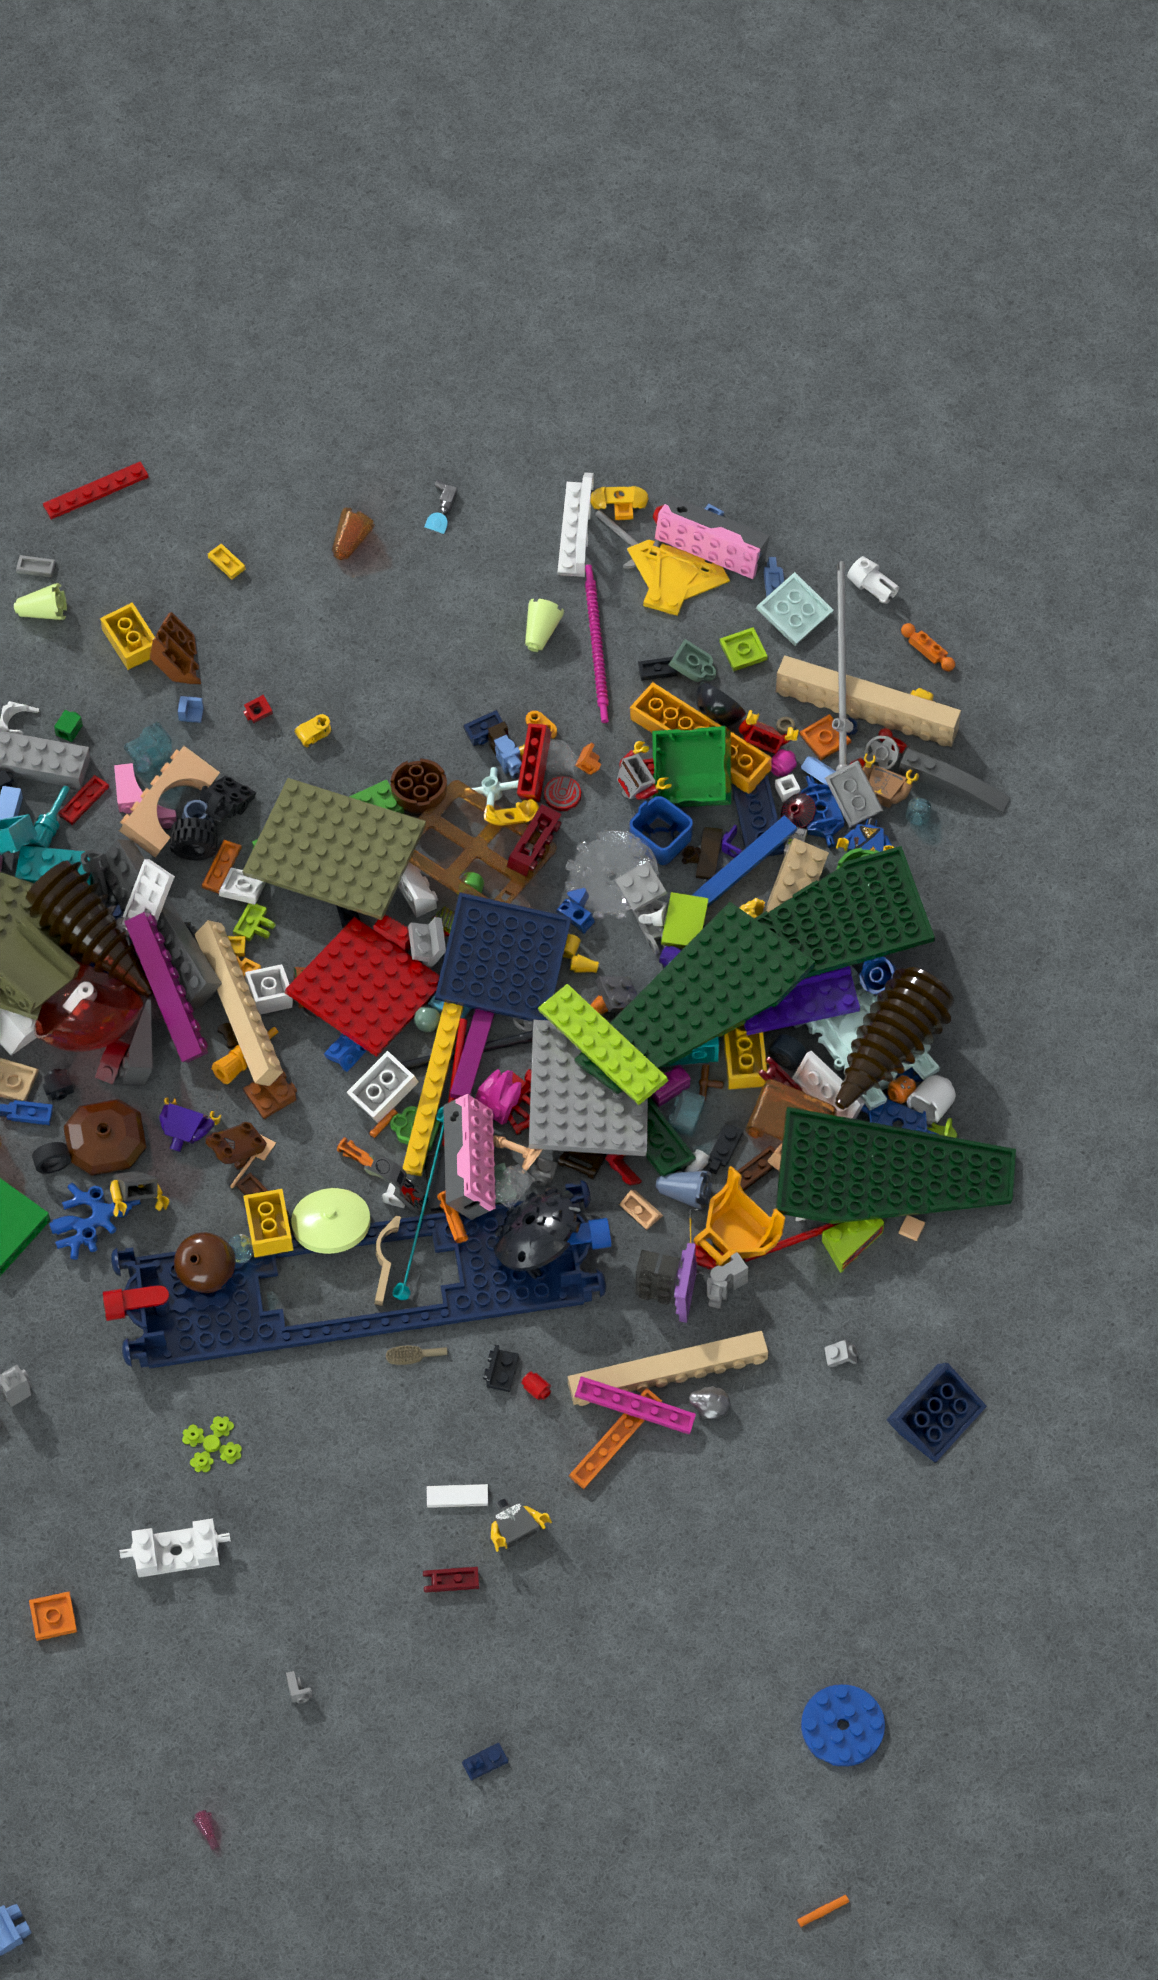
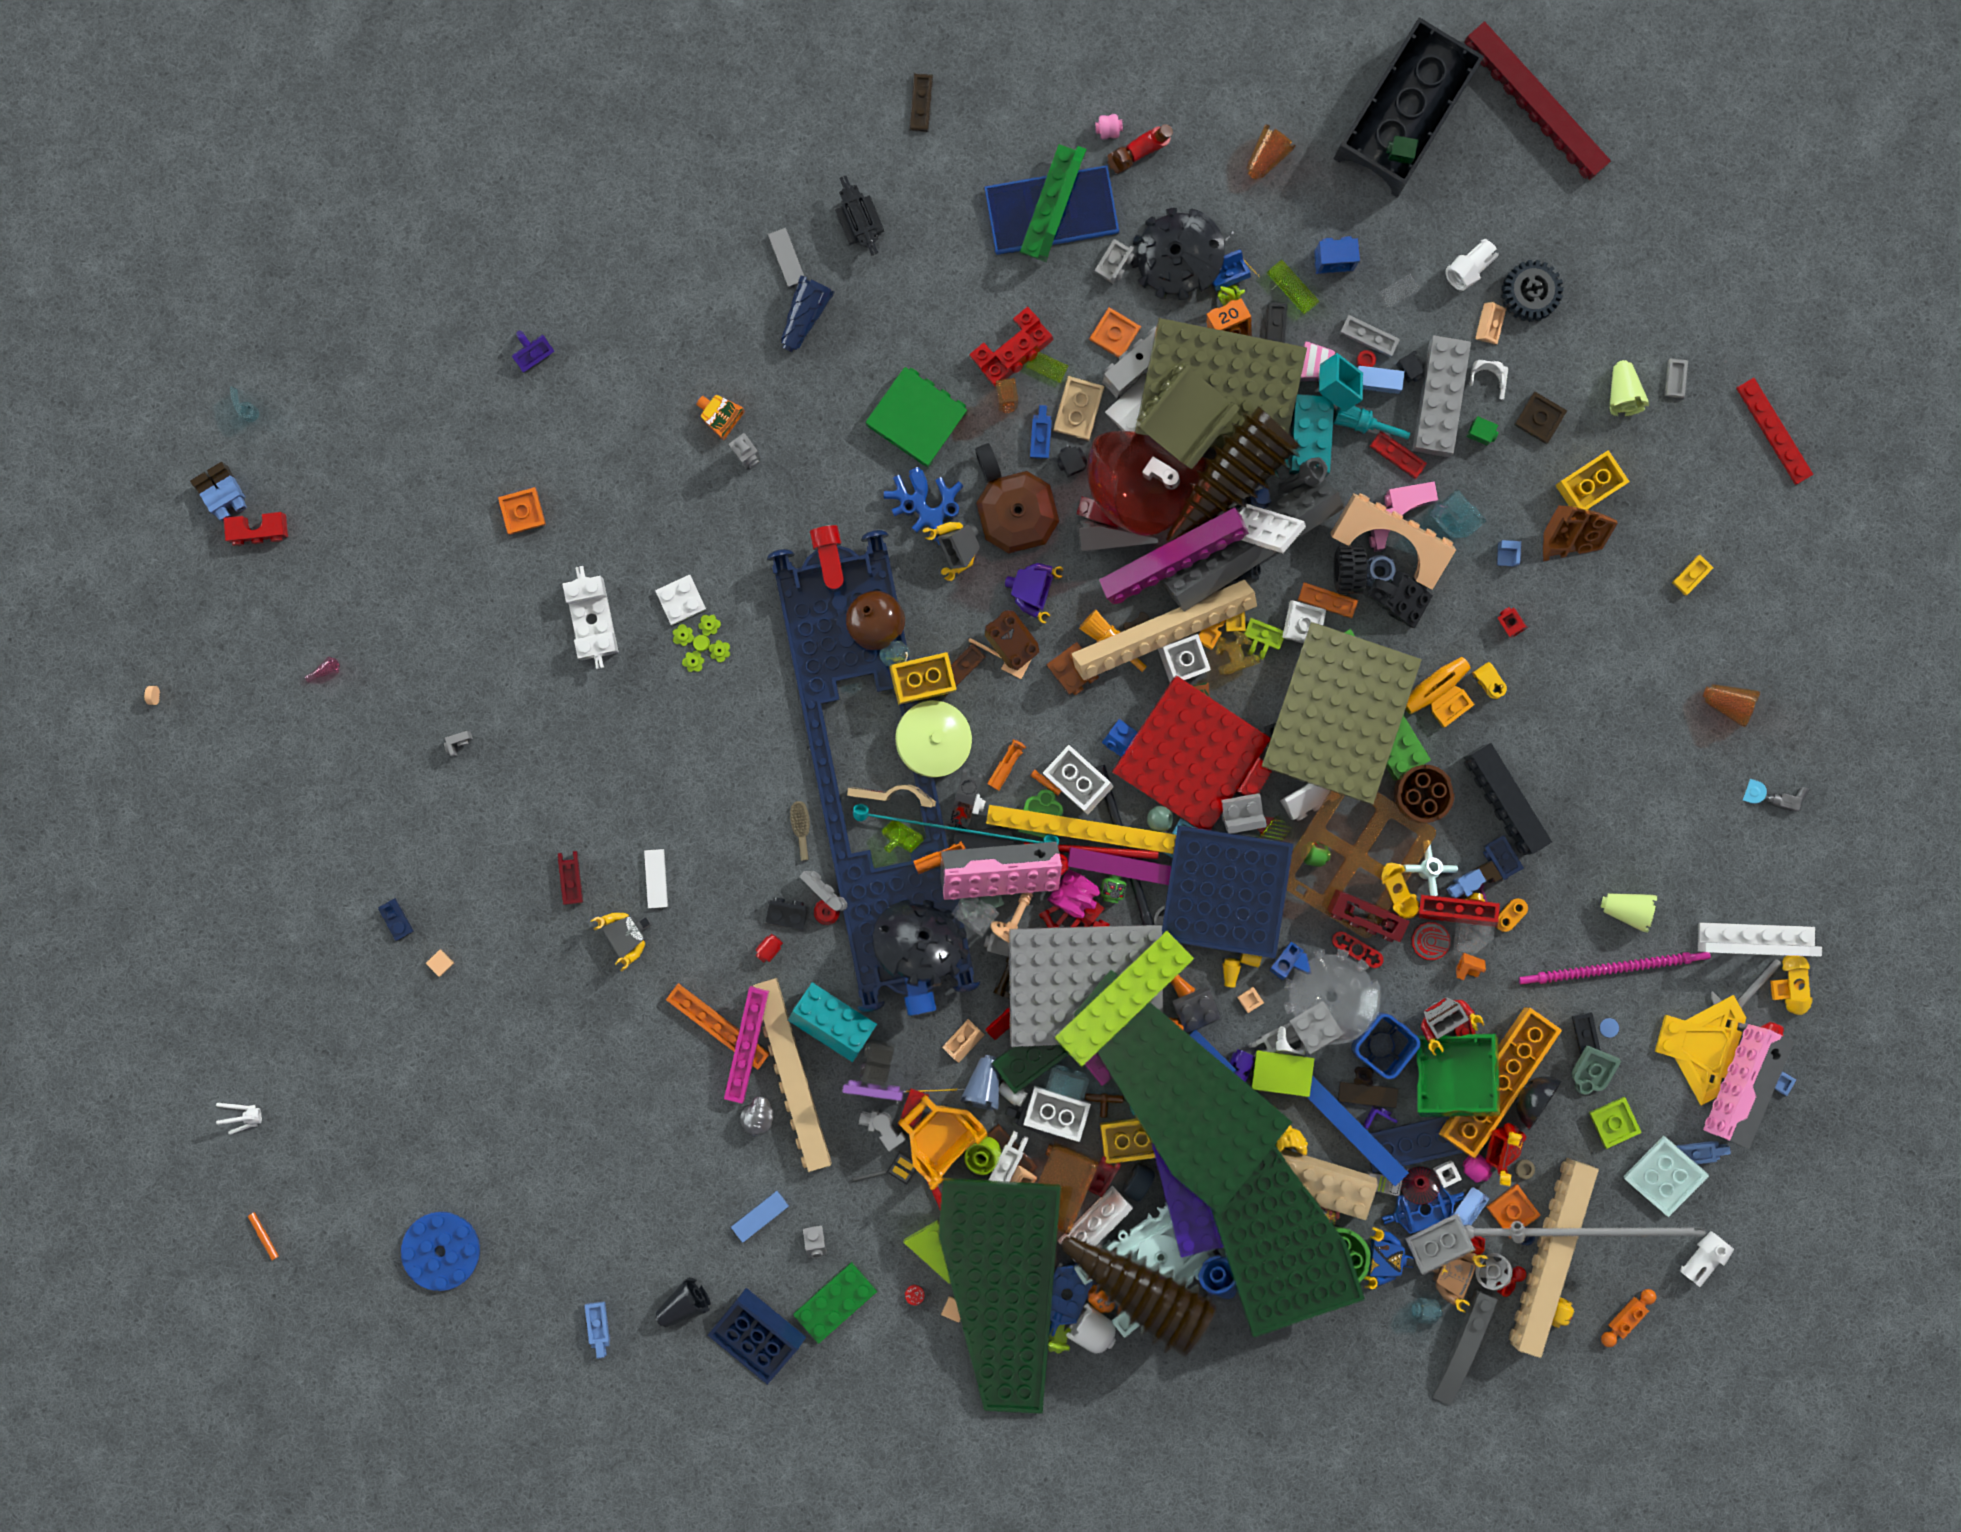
camera: 80 degrees right, 25 degrees up
none -> white plant [216,1103,262,1134]
none -> red arch [223,512,288,546]
none -> light nougat tile [426,950,454,977]
none -> medium blue hinge [585,1301,610,1358]
none -> white plate [655,575,706,625]
none -> black cone [655,1277,711,1328]
none -> medium blue tile [731,1191,789,1243]
none -> teal brick [788,982,877,1062]
none -> green plate [793,1262,877,1344]
none -> light grey hinge [800,871,848,911]
none -> red cone [814,900,840,925]
none -> piece [852,1151,916,1185]
none -> clear neon green plate [882,820,924,853]
none -> red tile [905,1285,925,1305]
none -> lime piece [965,1136,1002,1175]
none -> white hinge [989,1131,1028,1182]
none -> white slope [1023,1086,1091,1142]
none -> head [1100,875,1126,903]
none -> clear yellow piece [1215,631,1261,675]
none -> light nougat tile [1237,987,1264,1013]
none -> red beam [1331,931,1383,968]
none -> light orange plate [1405,657,1475,728]
none -> black brick [1464,743,1552,855]
none -> dark brown plate [1514,391,1567,444]
none -> medium blue piece [1600,1018,1619,1038]

